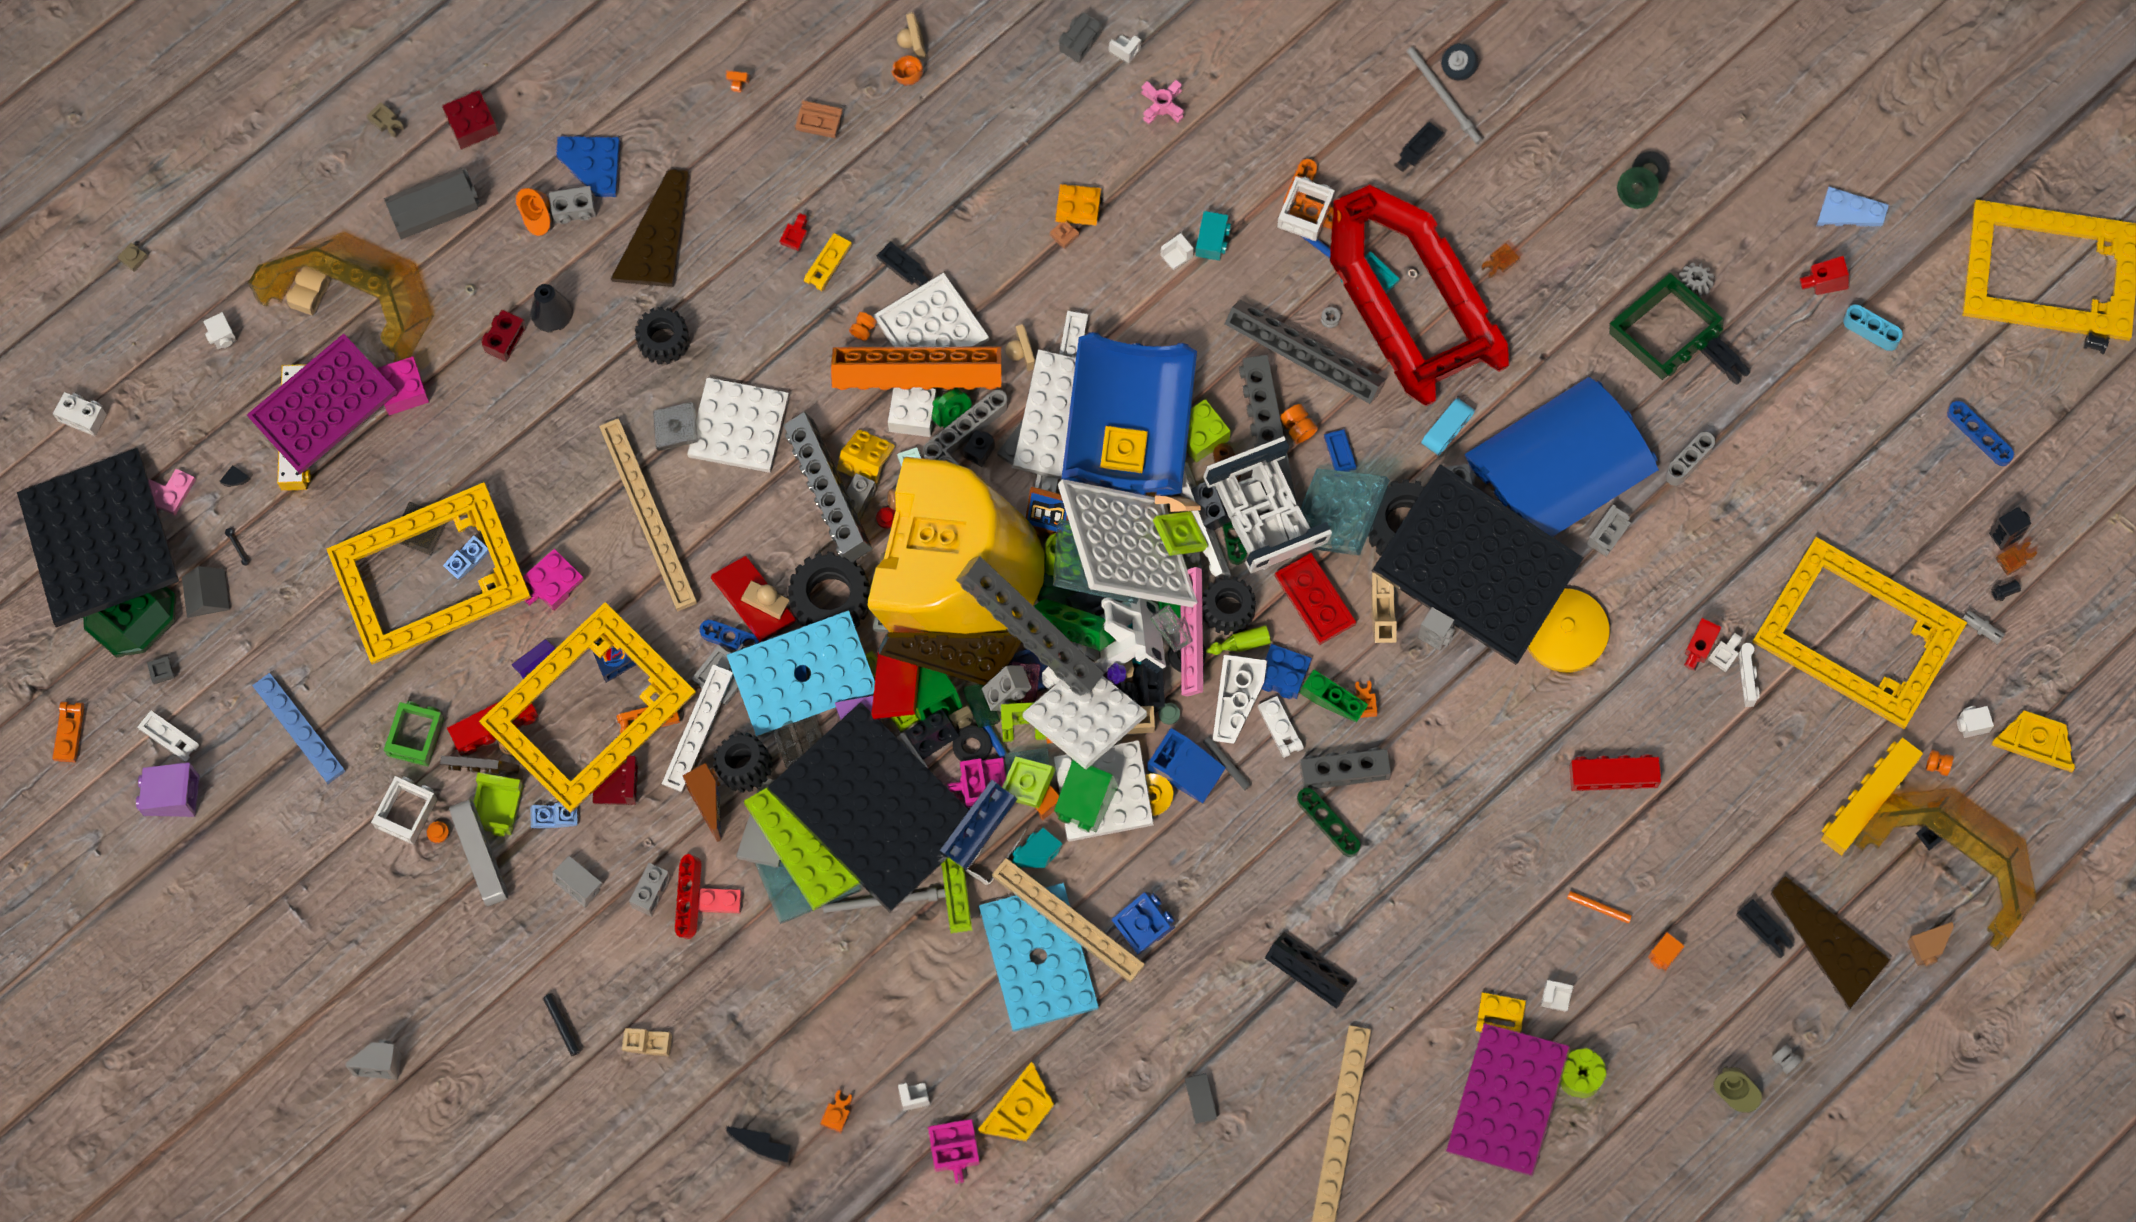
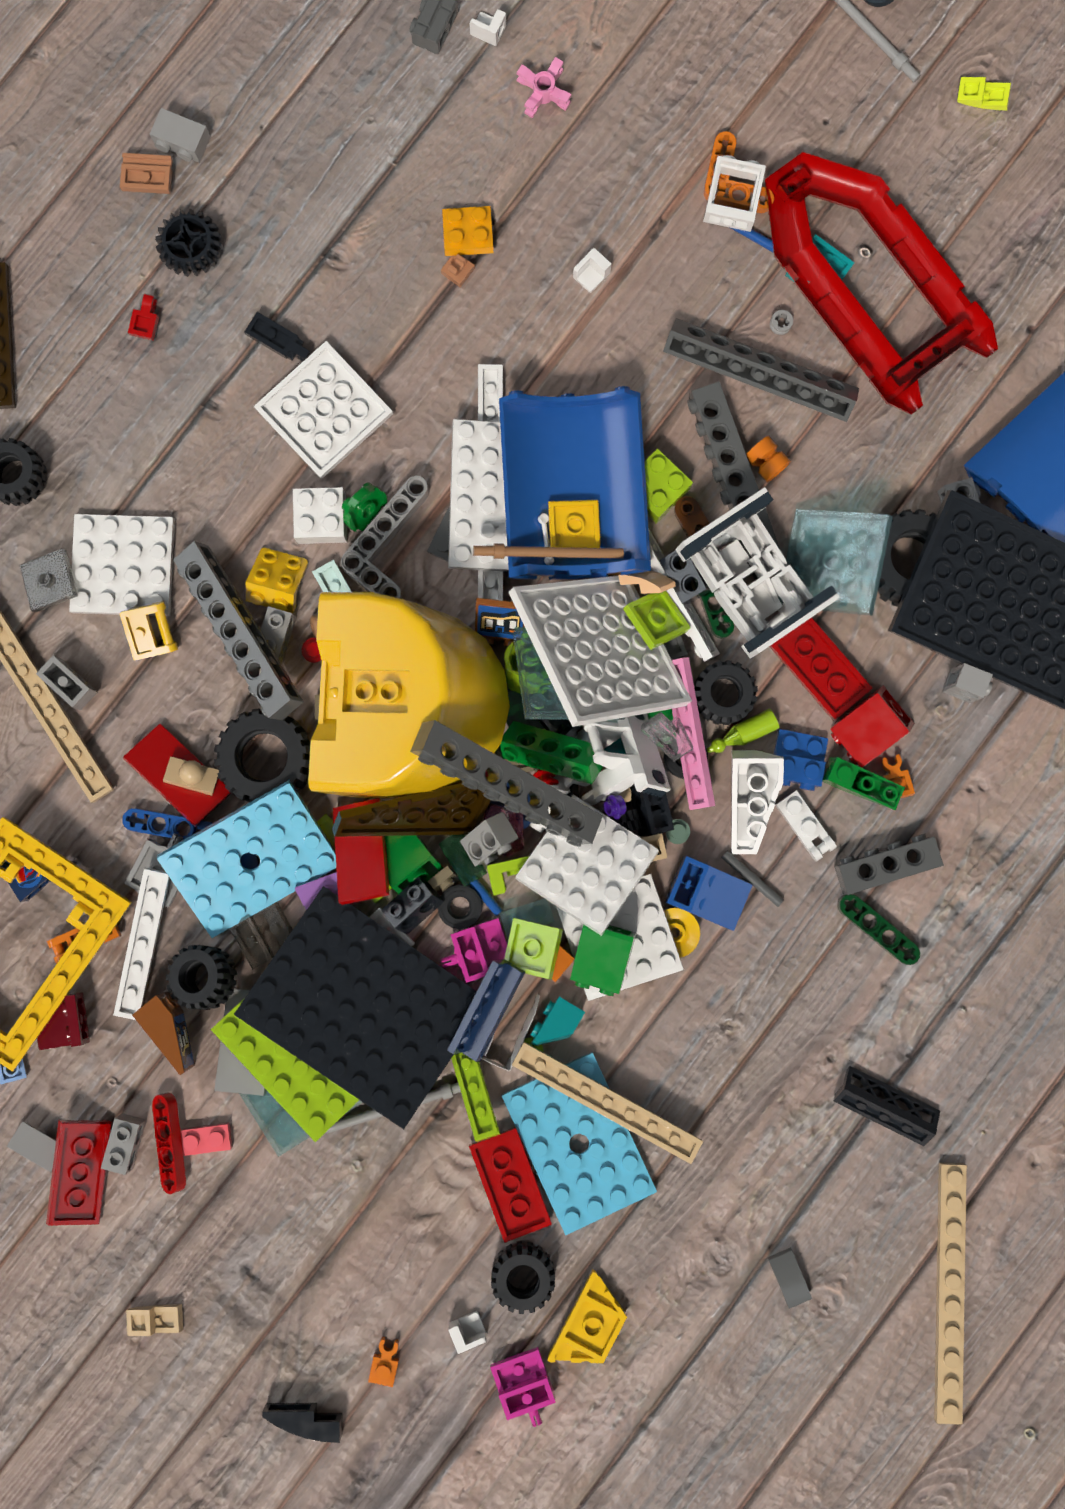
camera: 15 degrees left, 15 degrees up
black piece [542,993,581,1056] -> none
orange tile [726,71,750,92] -> none
yellow plate [804,233,852,291] -> none
orange brick [831,347,1001,390] -> none
orange wheel [849,312,877,341] -> none
orange hair [891,55,923,86] -> none
tan tile [897,13,926,59] -> none
black brick [963,430,995,467] -> none
tan tile [1005,324,1035,371] -> none
blue plate [1111,892,1175,954] -> none
teal brick [1195,211,1231,261] -> none
blue tile [1324,429,1356,475] -> none
tan arch [1371,572,1397,643] -> none
black hinge [1396,121,1445,172] -> none
medium azure beam [1421,398,1475,456] -> none
clear orange plate [1481,243,1520,279] -> none
none -> light grey brick [36,655,98,710]
none -> red tile [46,1120,111,1226]
none -> yellow plate [119,601,178,660]
none -> light grey brick [150,108,211,163]
none -> black gear [155,209,223,277]
none -> red plate [469,1127,552,1243]
none -> medium nougat bar [473,543,624,559]
none -> black tyre [491,1241,555,1314]
none -> white hinge [538,513,554,565]
none -> red slope [830,685,915,768]
none -> neon yellow slope [957,77,1011,111]

